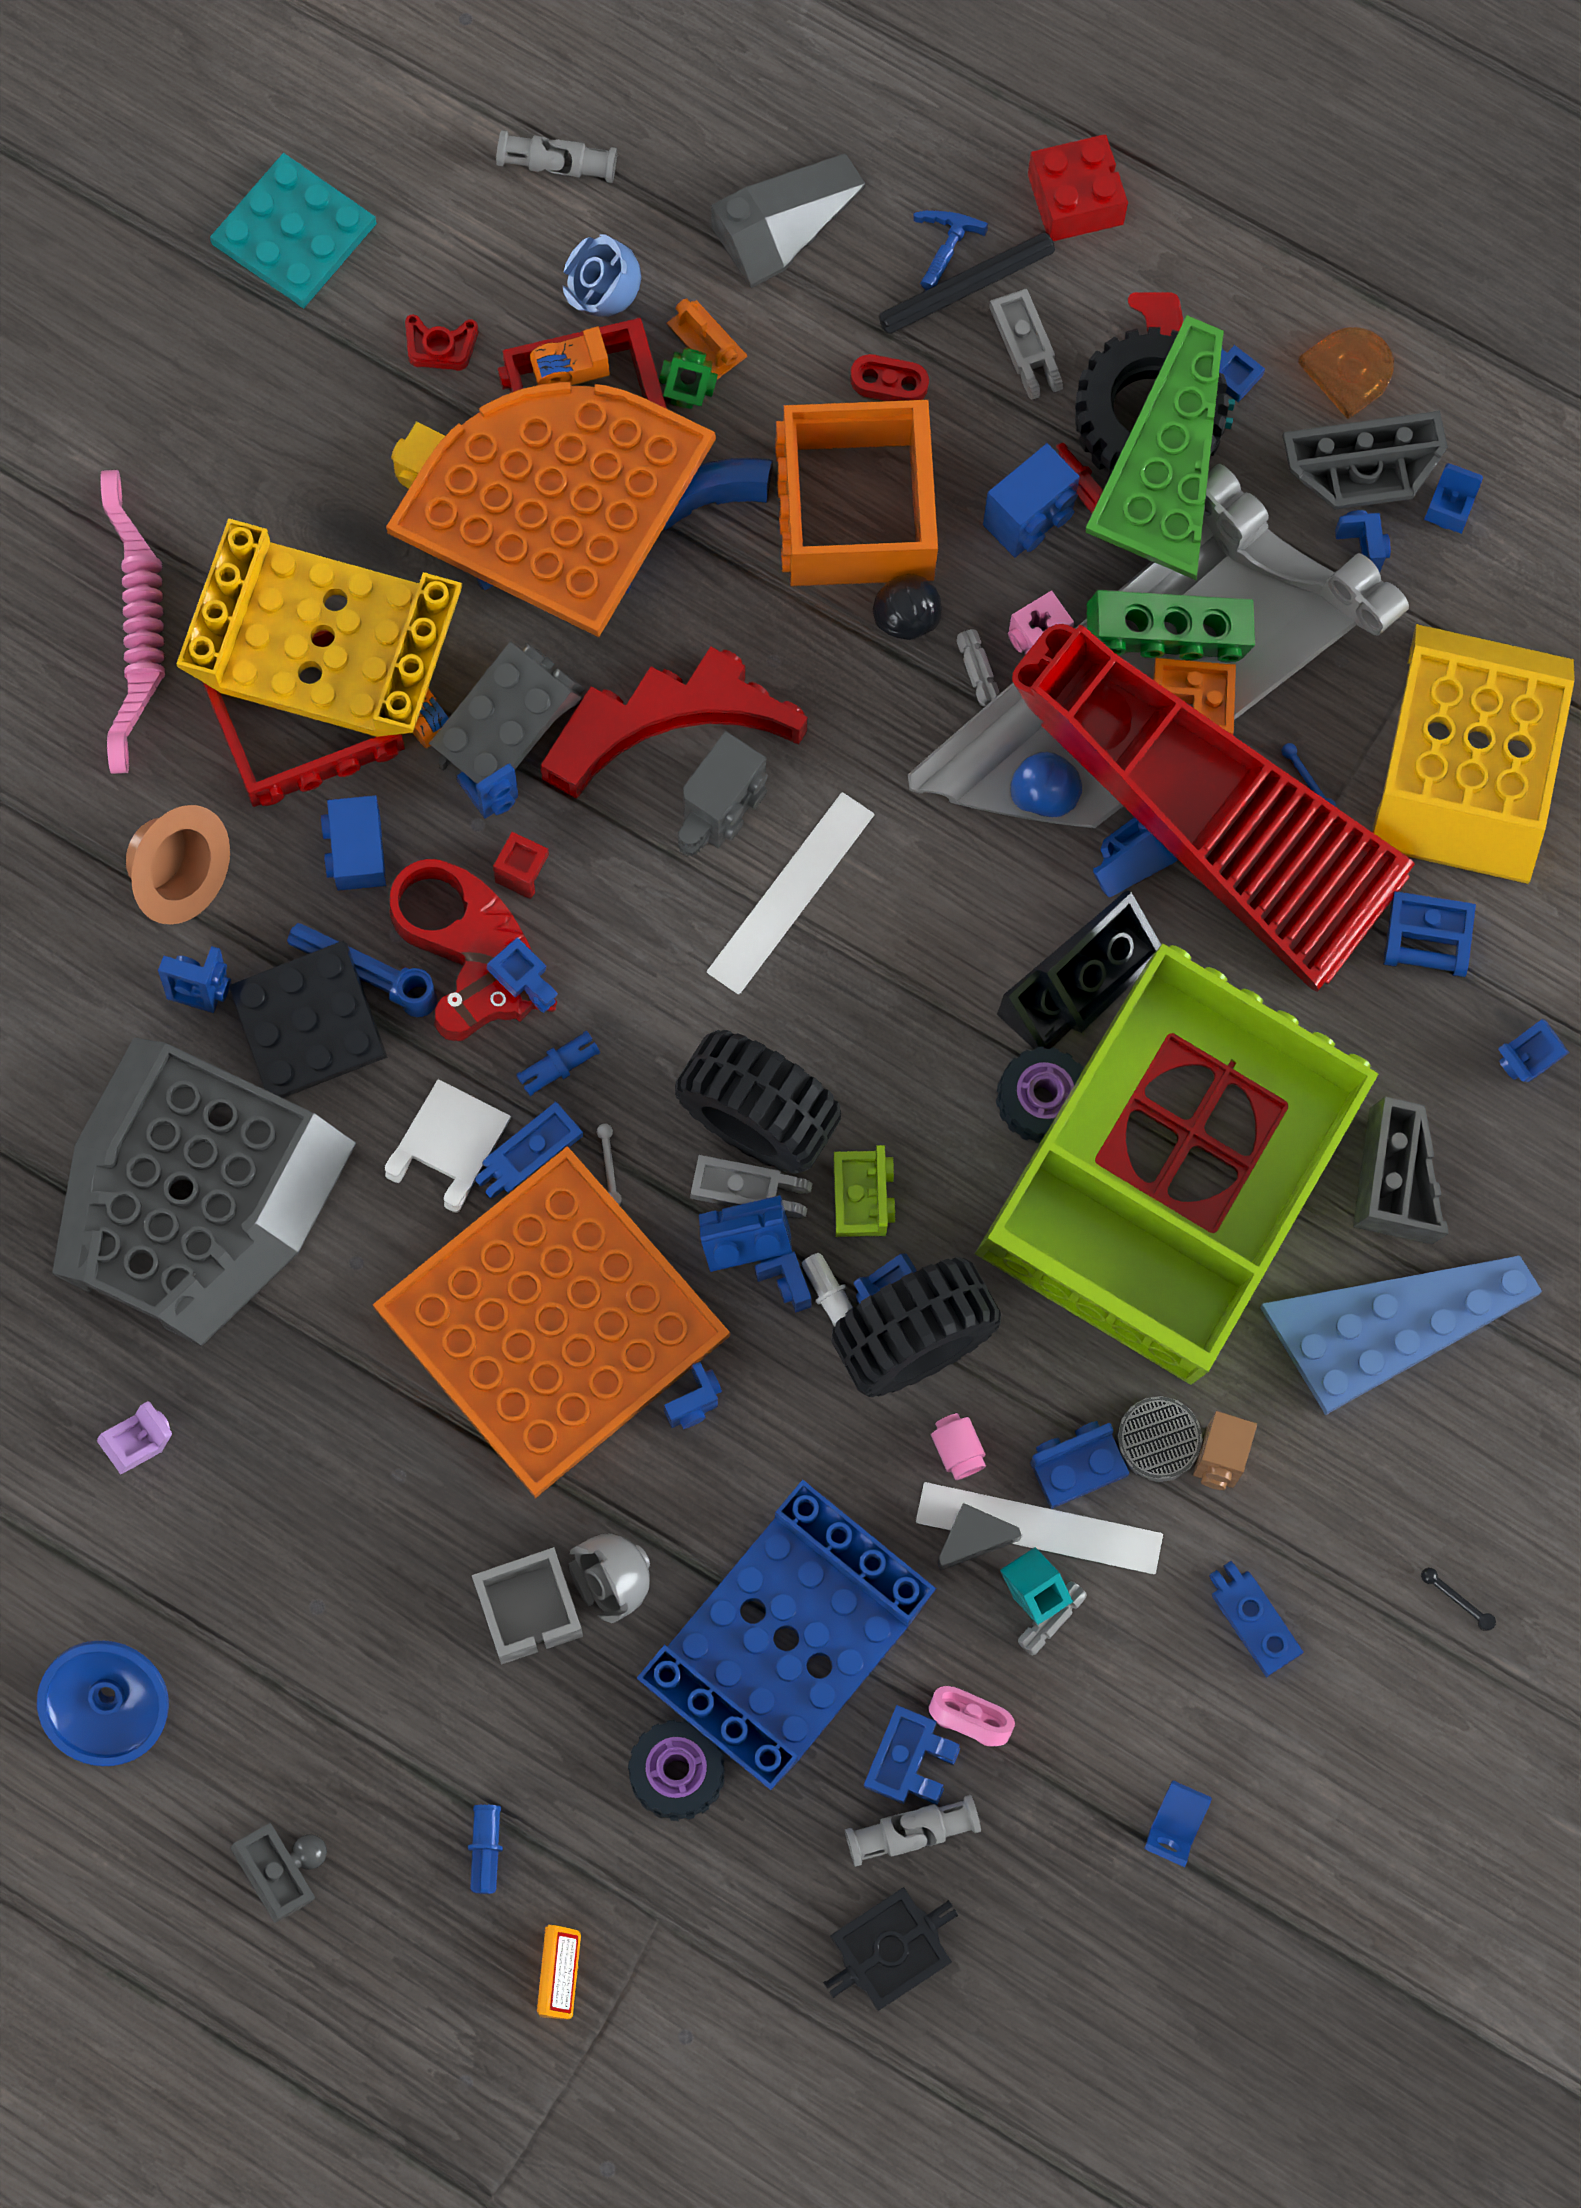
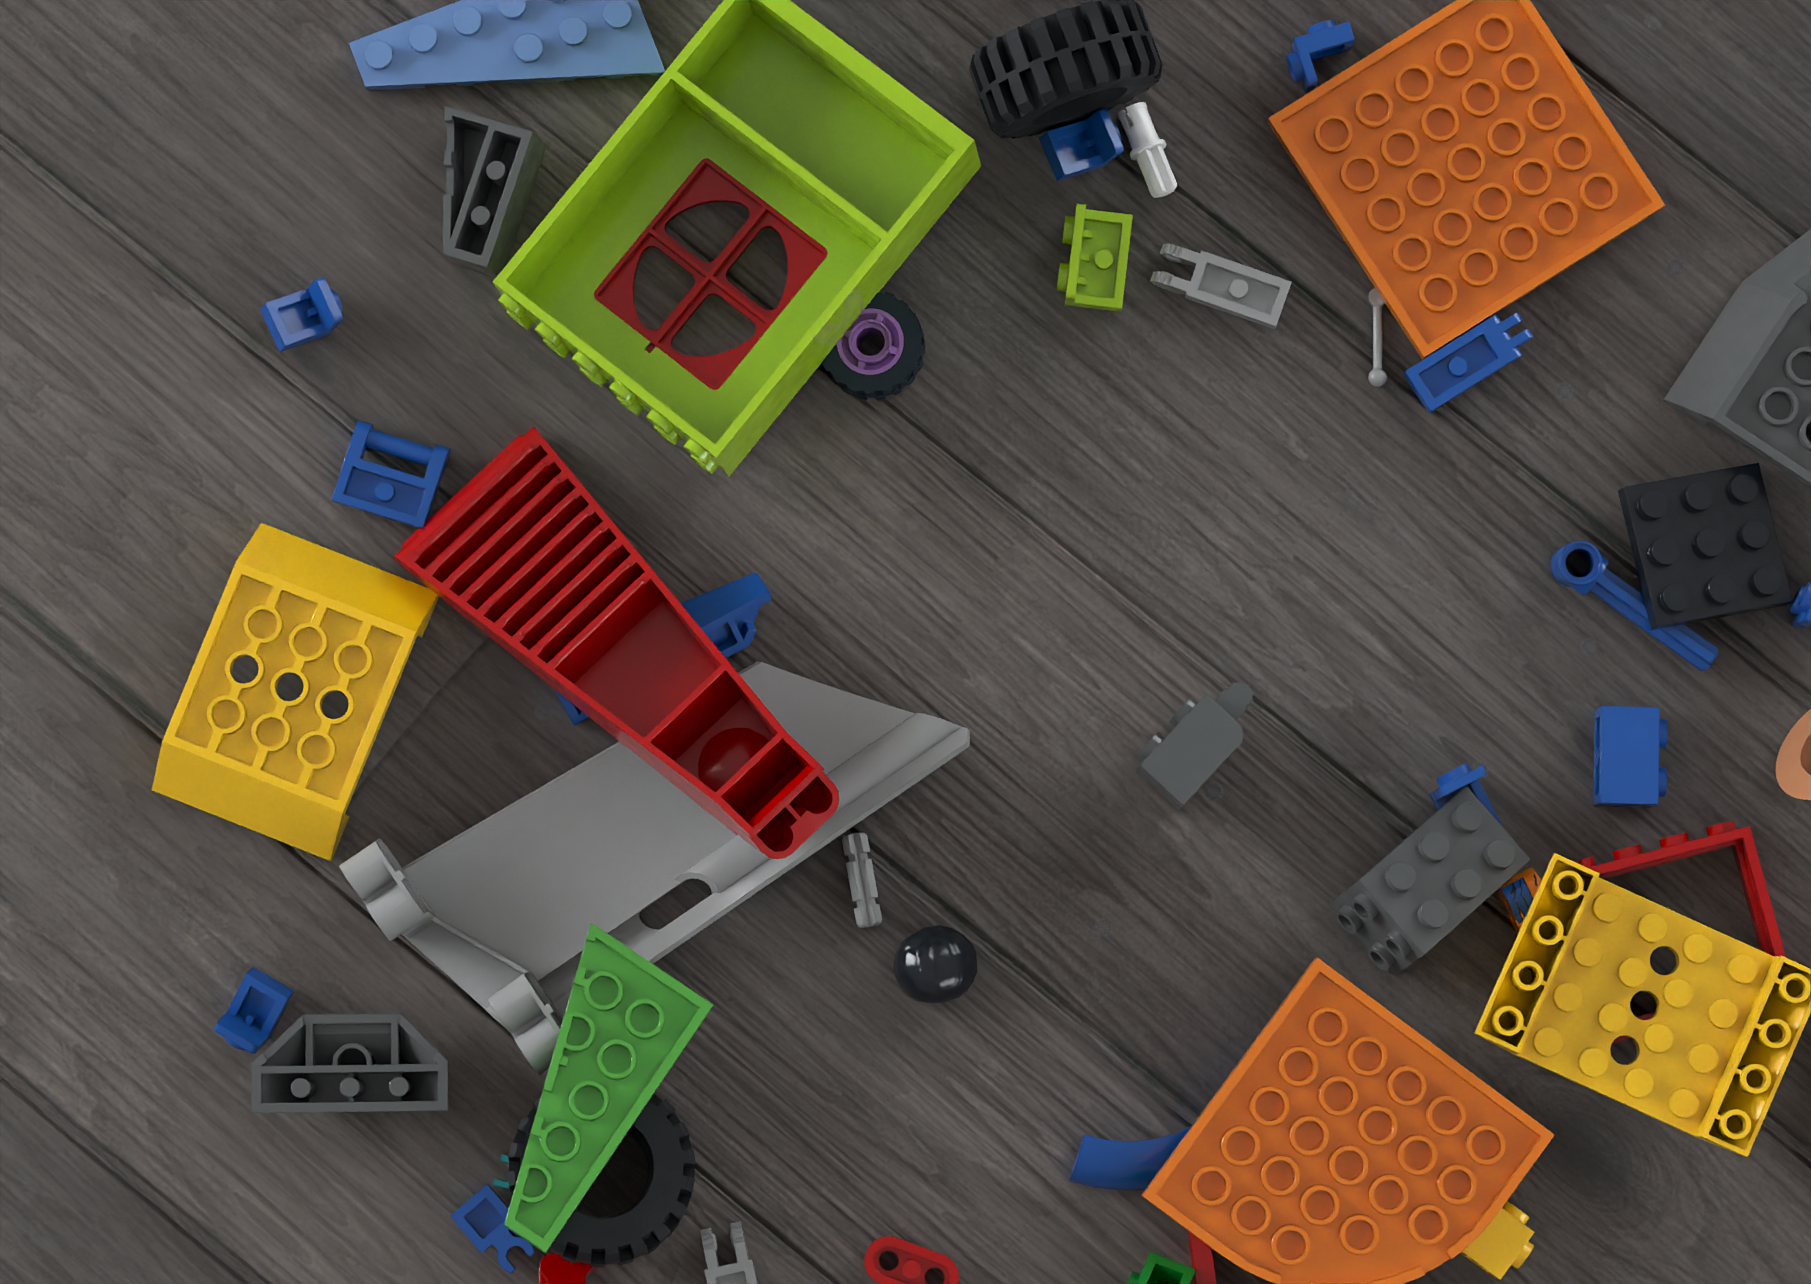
camera: 165 degrees left, 10 degrees up
white flag [385,1079,511,1213] -> none
red animal [390,859,557,1041] -> none
blue plate [486,937,558,1013] -> none
red panel [493,832,549,899] -> none
blue pin [516,1030,600,1097] -> none
red arch [541,646,808,799] -> none
black tyre [675,1030,841,1174] -> none
blue brick [699,1195,793,1272] -> none
white sticker [707,792,874,994] -> none
blue bracket [755,1251,811,1313] -> none
orange window [775,400,938,586] -> none
blue brick [983,443,1080,558] -> none
black slope [997,890,1161,1050] -> none
bright pink brick [1008,590,1074,654] -> none
blue hair [1010,752,1082,817] -> none
red axle [1056,443,1103,513] -> none
green brick [1086,590,1255,663] -> none
orange plate [1153,658,1236,735] -> none
blue hinge [1281,743,1336,807] -> none
clear orange tile [1298,327,1394,419] -> none
blue bracket [1335,510,1391,572] -> none

